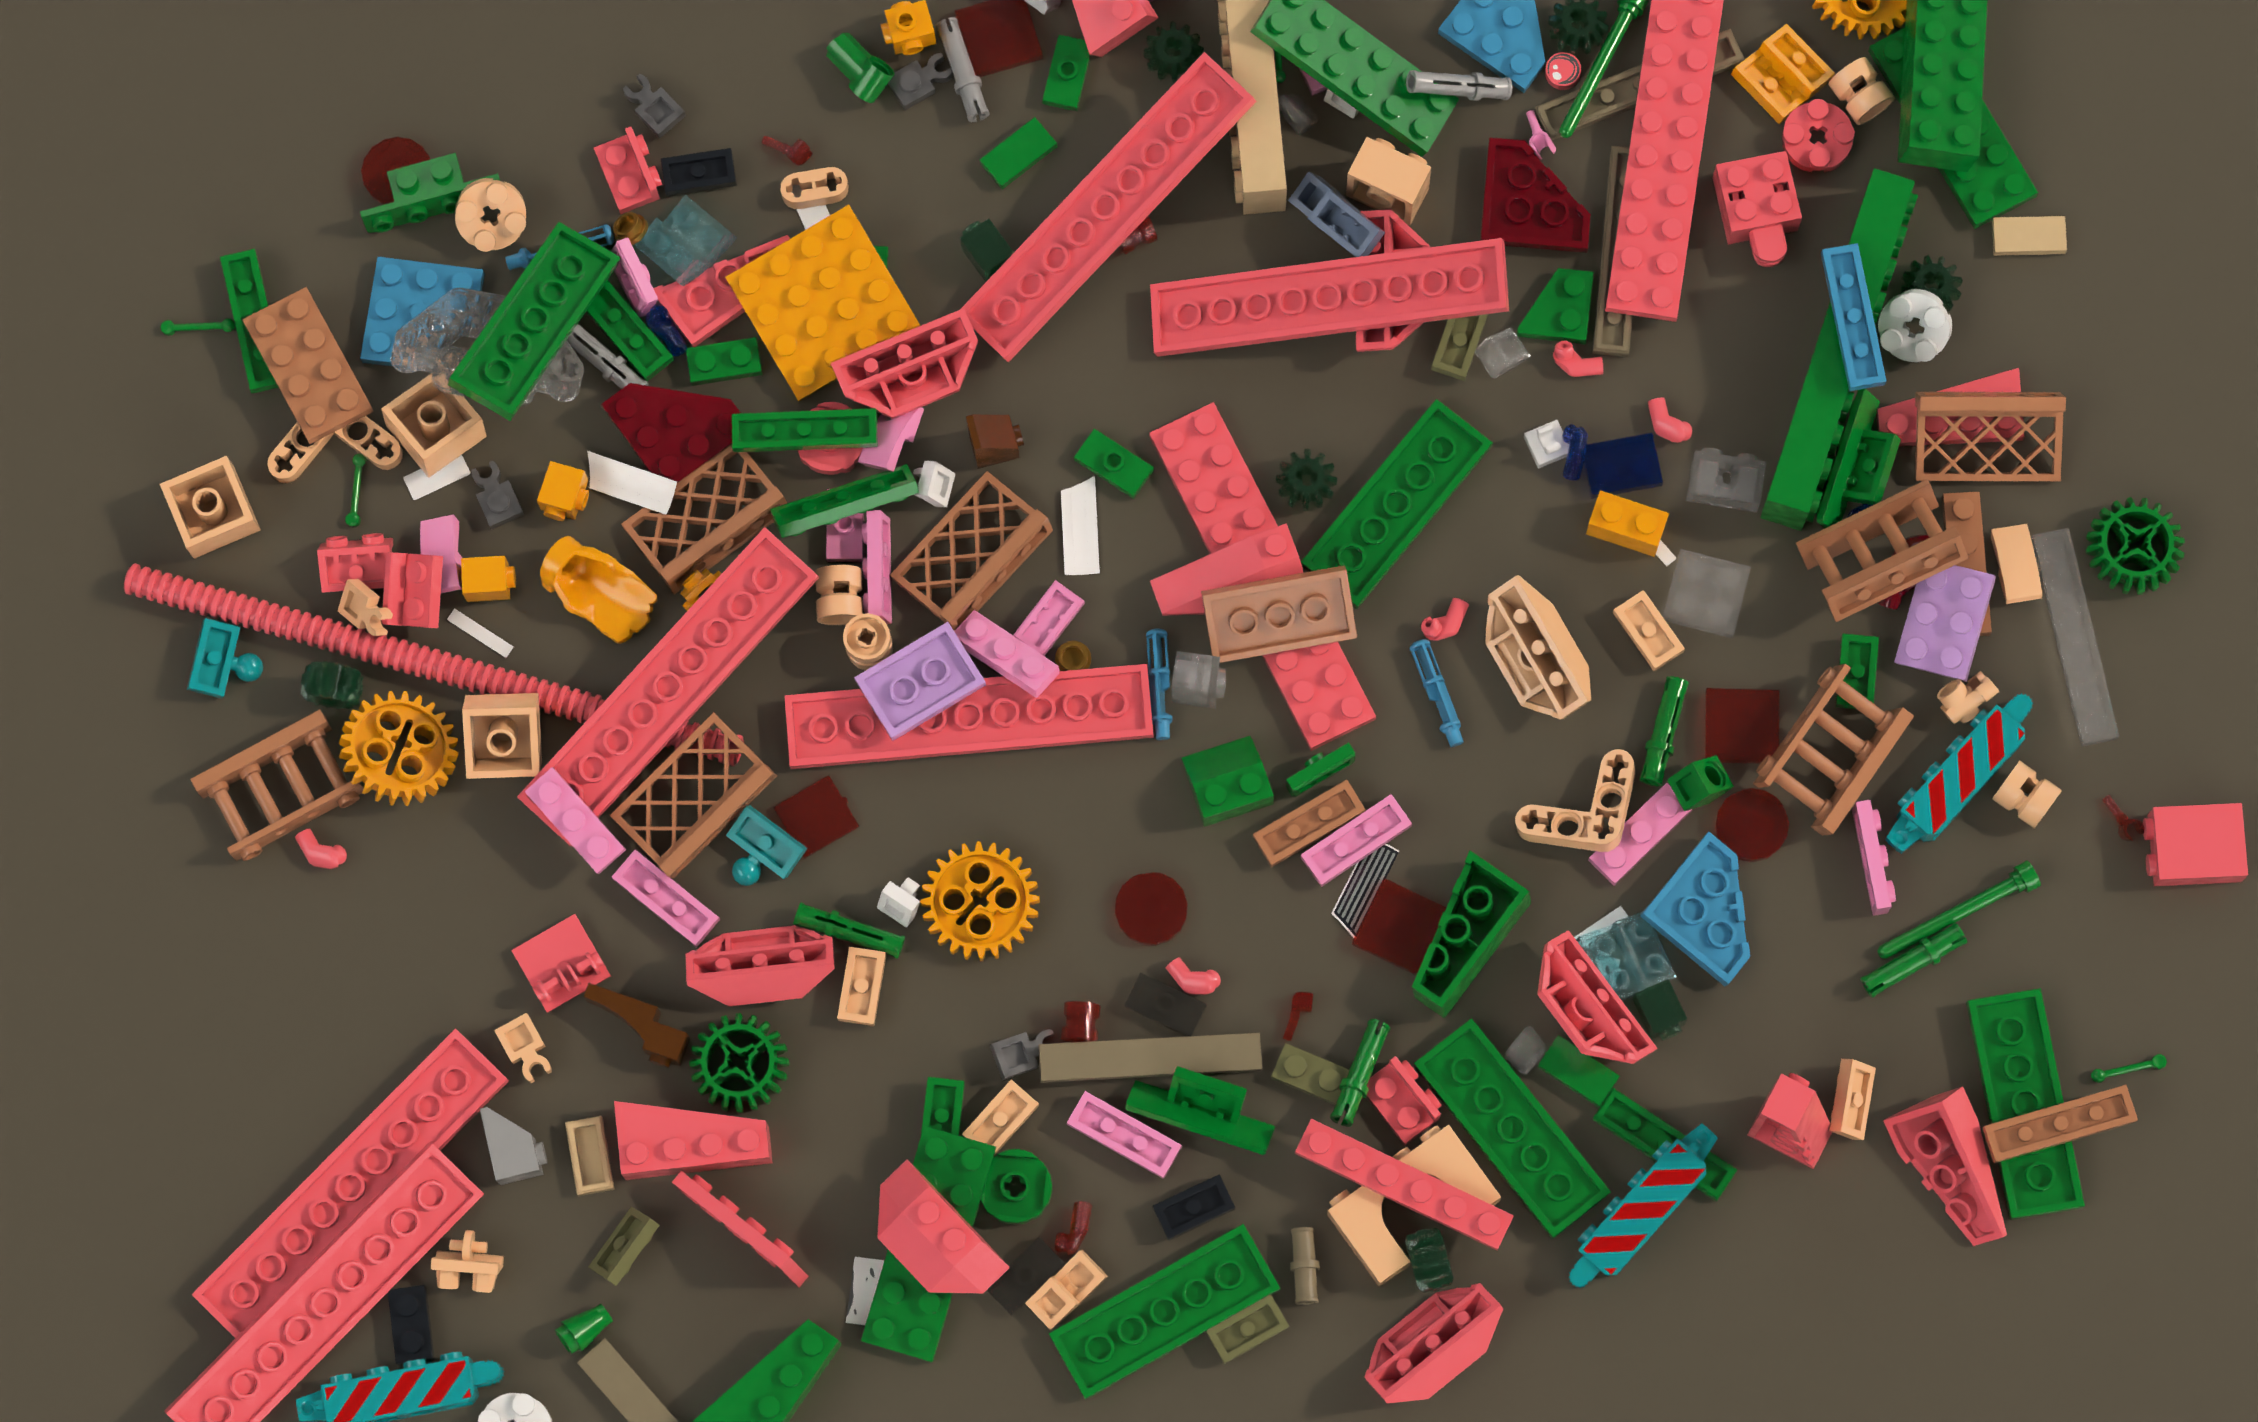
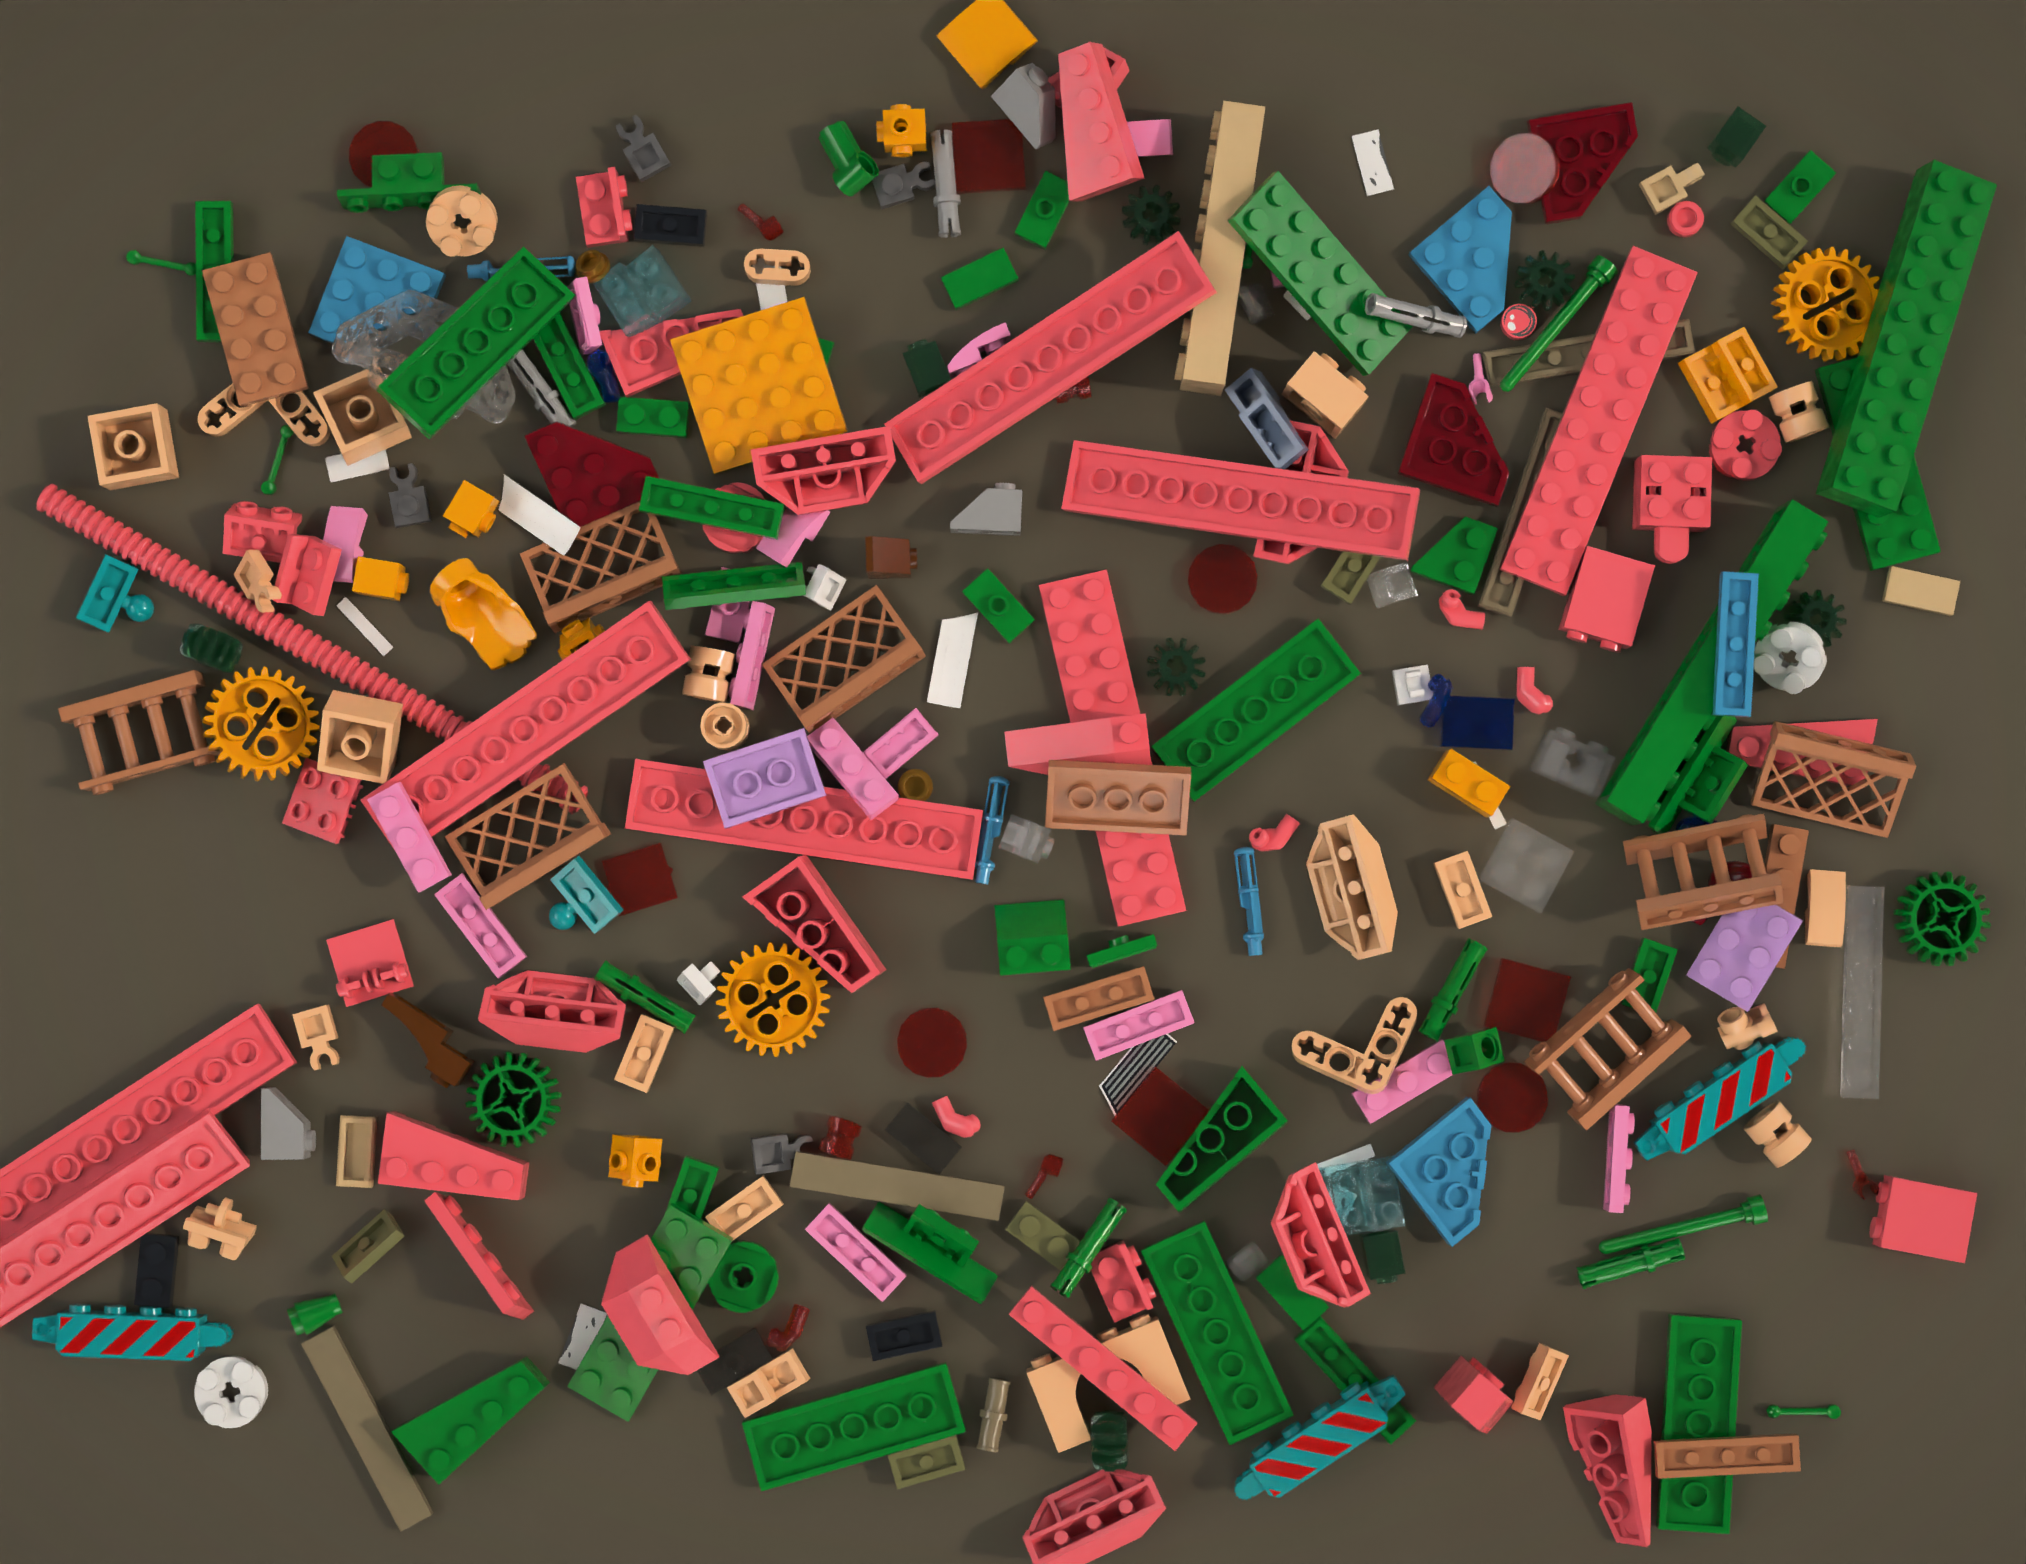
camera: 10 degrees right, 10 degrees up
coral arm [295,829,347,869] -> none
none -> coral hinge [282,758,363,844]
none -> light orange brick [608,1134,662,1187]
none -> coral wedge [743,855,886,993]
none -> bright pink slope [947,322,1011,378]
none -> light grey slope [950,483,1022,536]
none -> clear red tile [1187,544,1258,615]
none -> coral brick [1559,546,1655,653]

